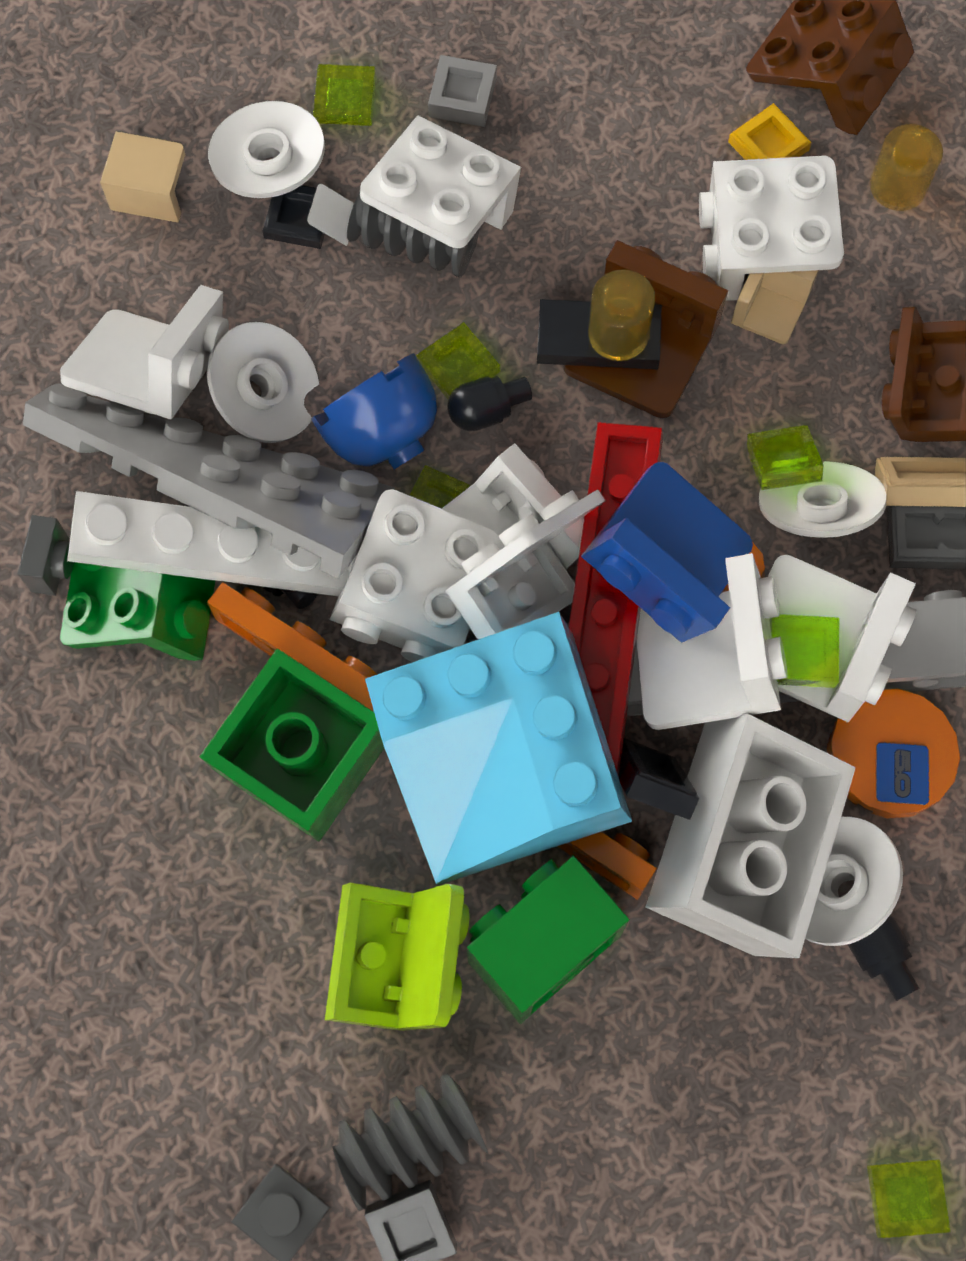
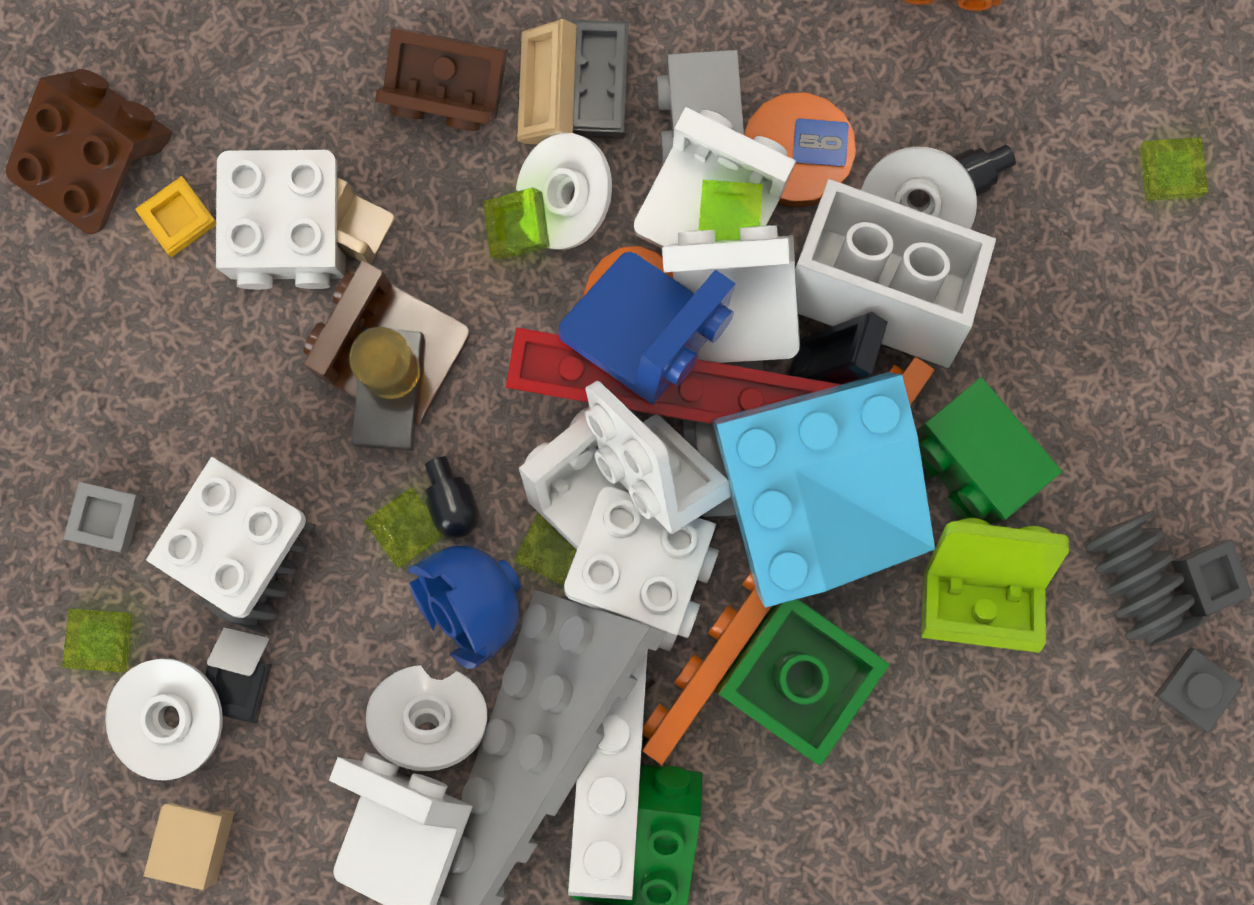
camera: 90 degrees left, 10 degrees up
clear yellow brick [870,124,943,211] -> none

